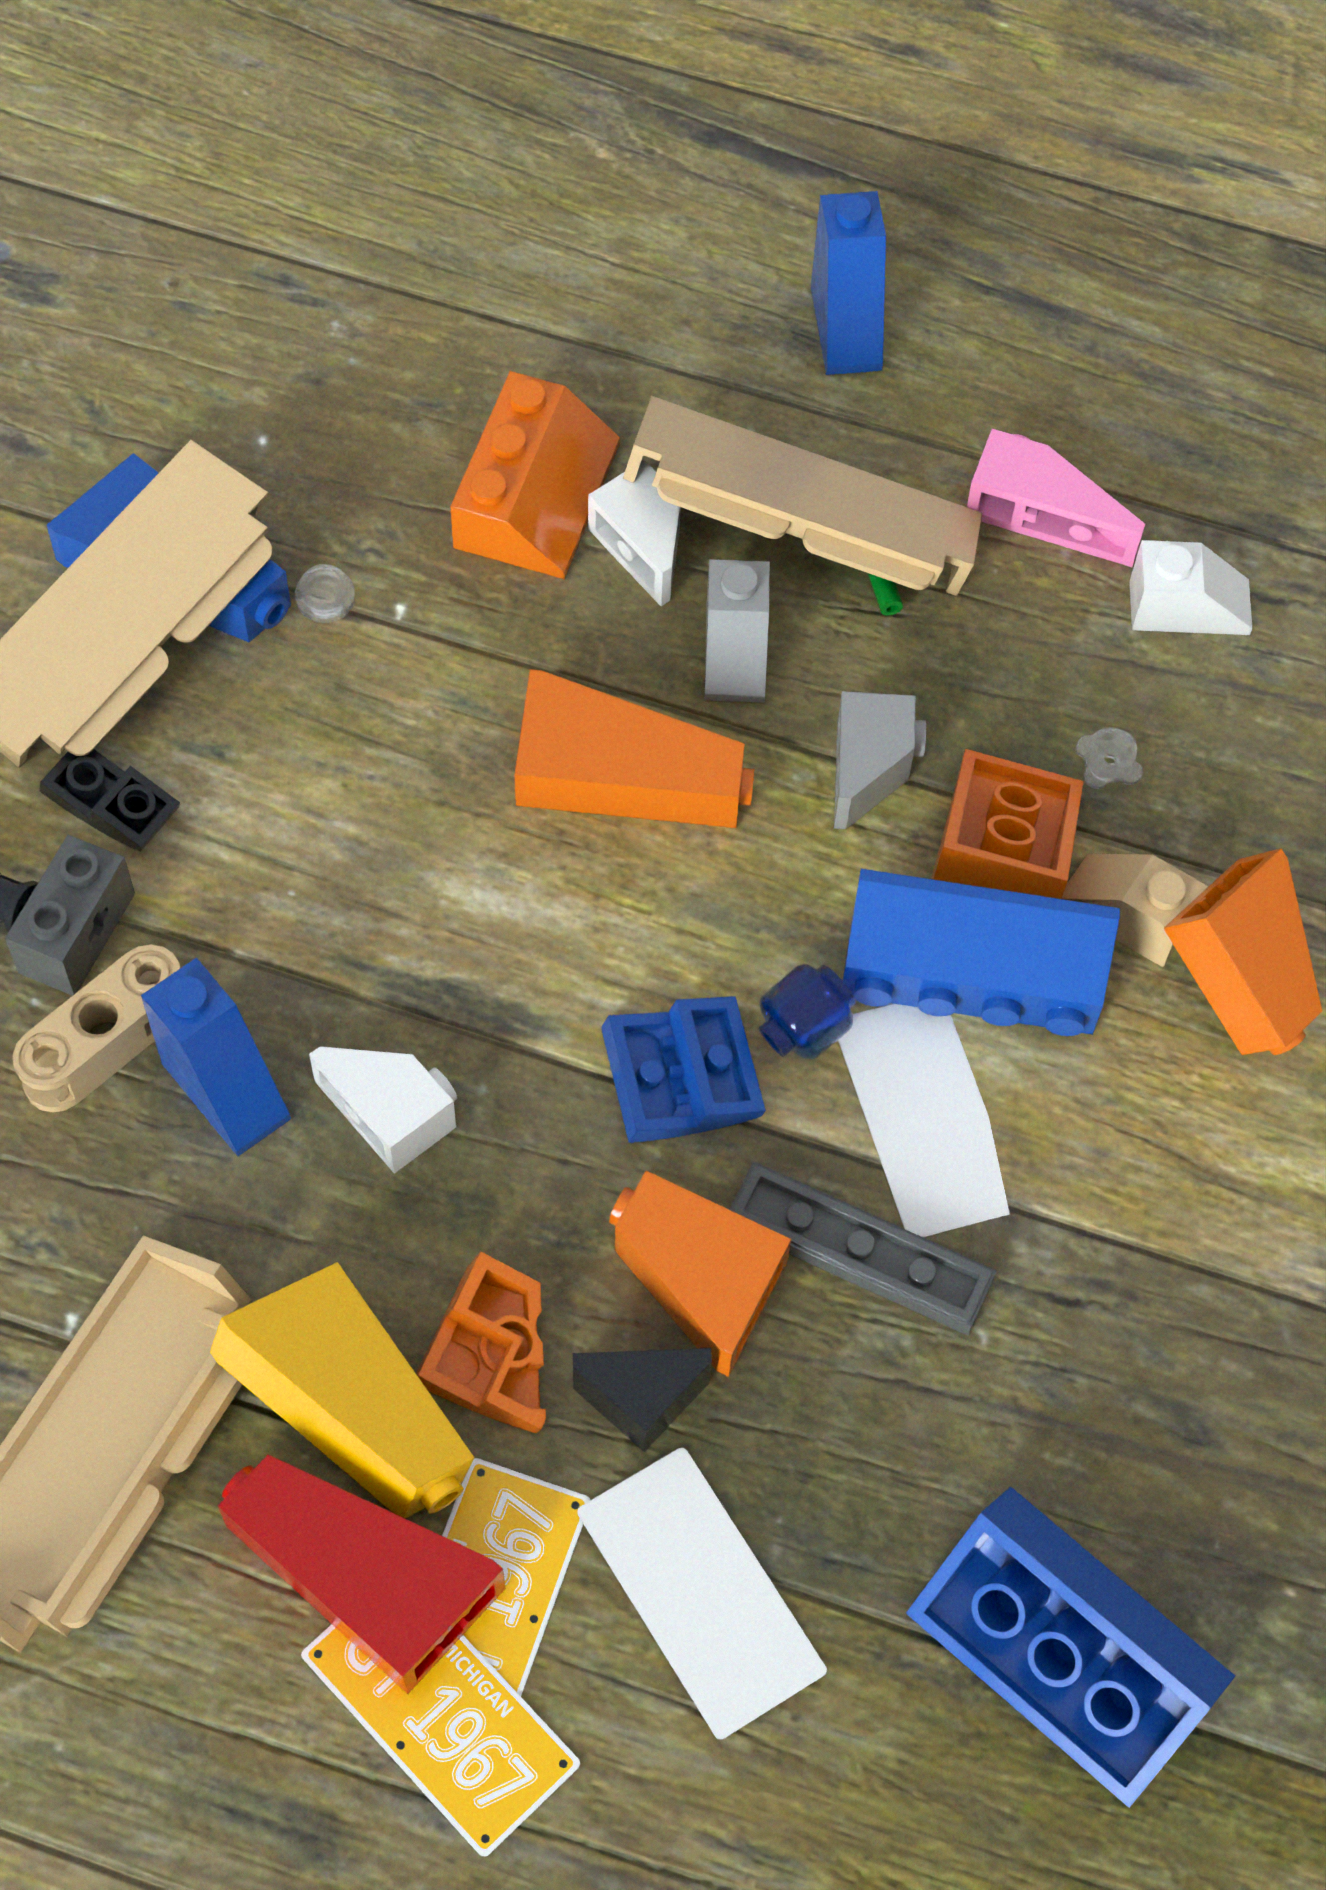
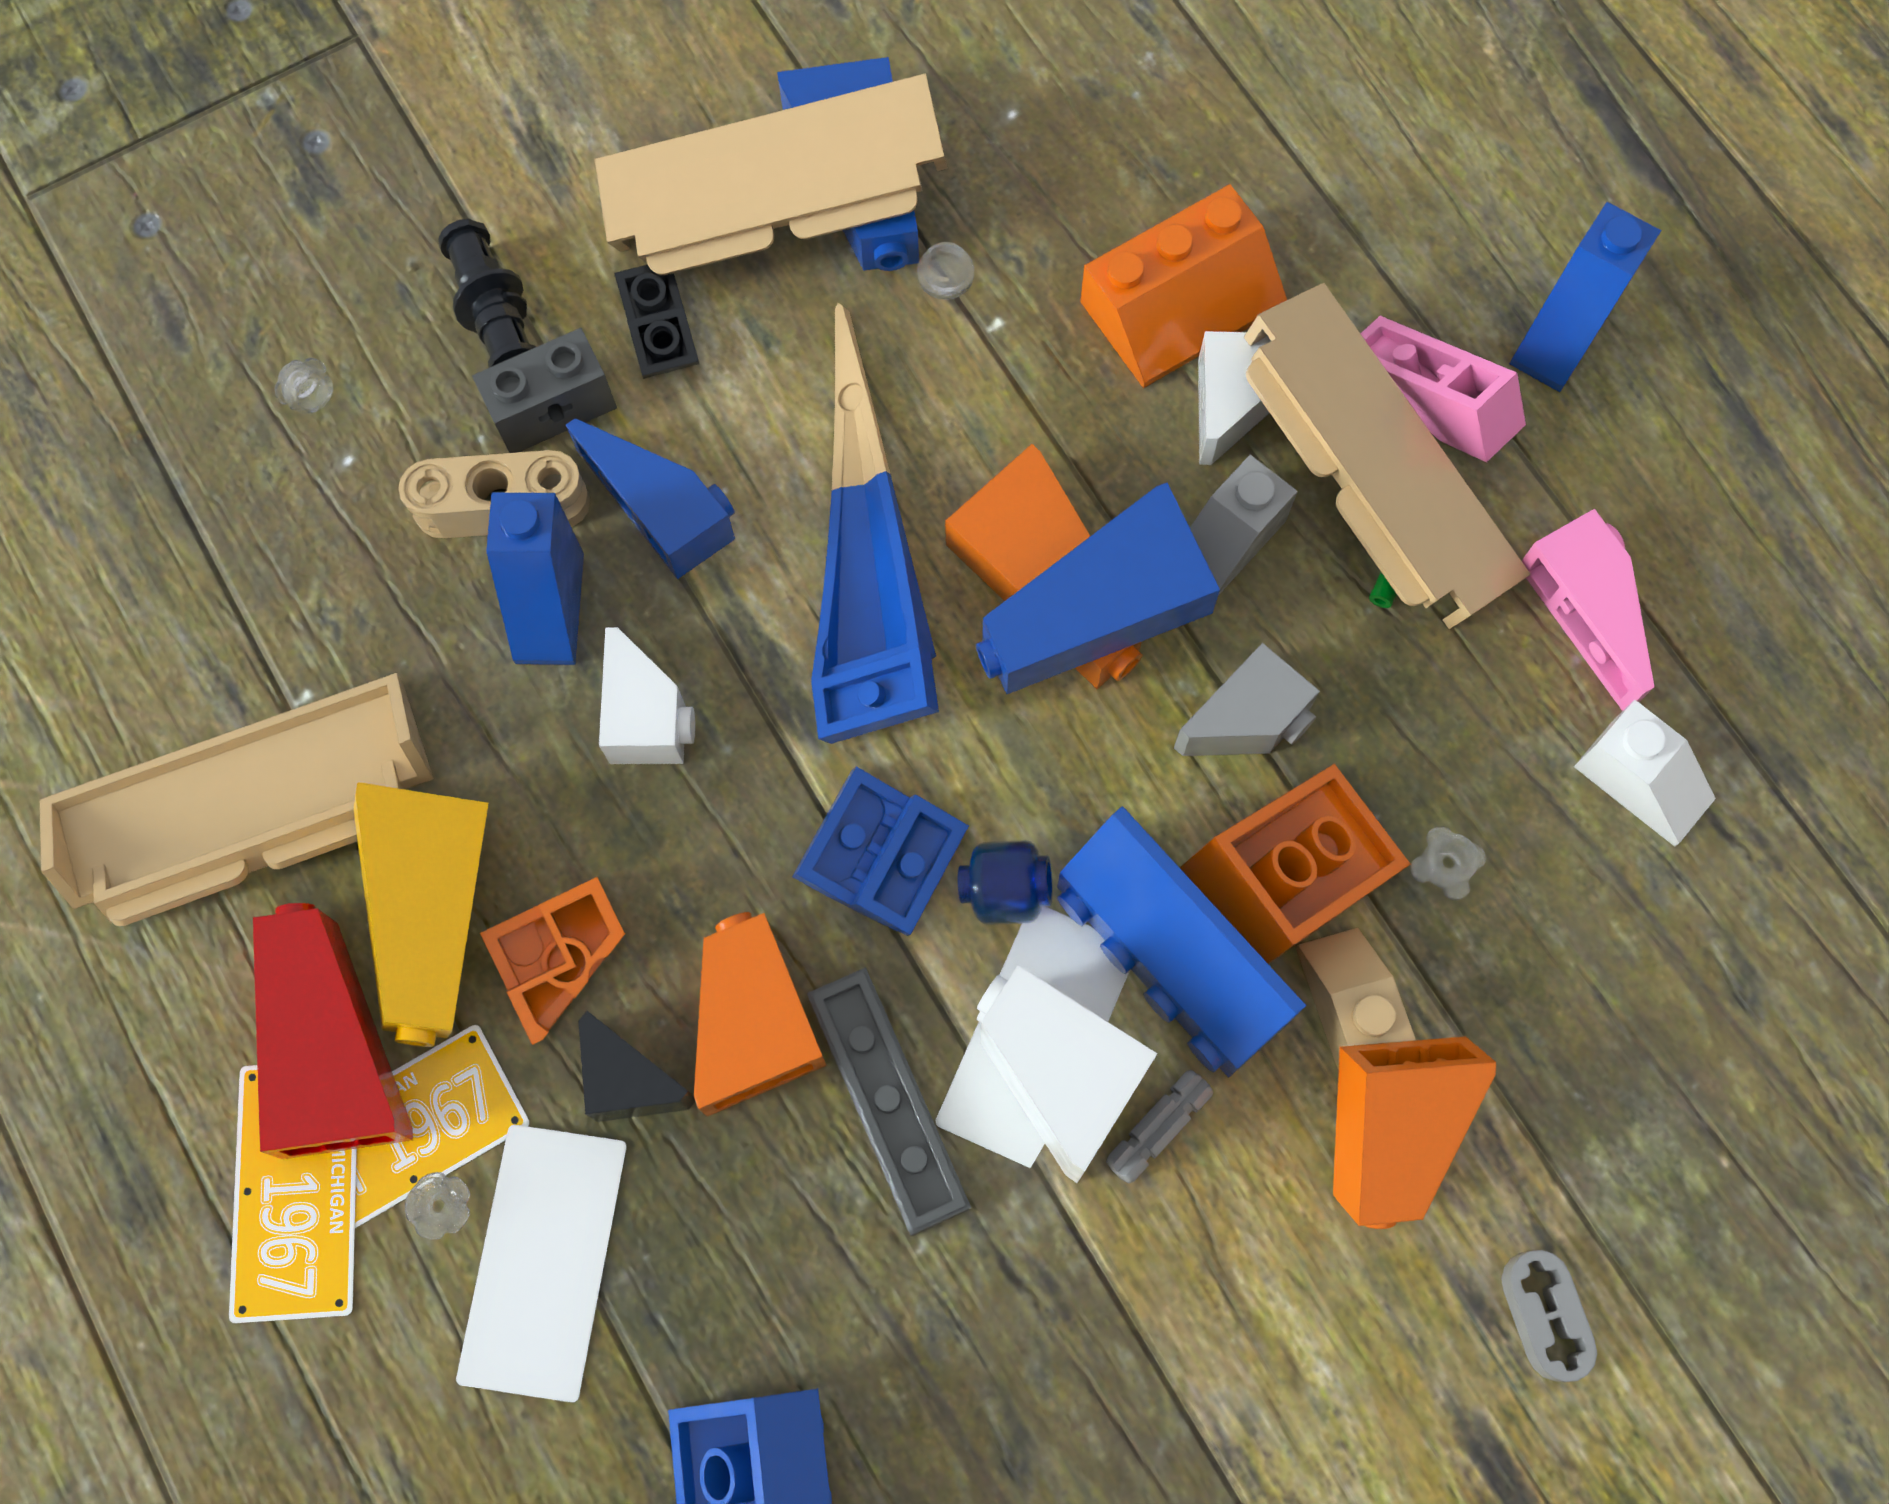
camera: 45 degrees right, 10 degrees up
none -> clear plate [405,1172,470,1240]
none -> blue slope [566,418,735,579]
none -> blue plate [811,303,939,744]
none -> blue slope [976,483,1220,695]
none -> white slope [976,965,1157,1183]
none -> light grey axle [1106,1070,1213,1184]
none -> bright pink slope [1360,316,1526,462]

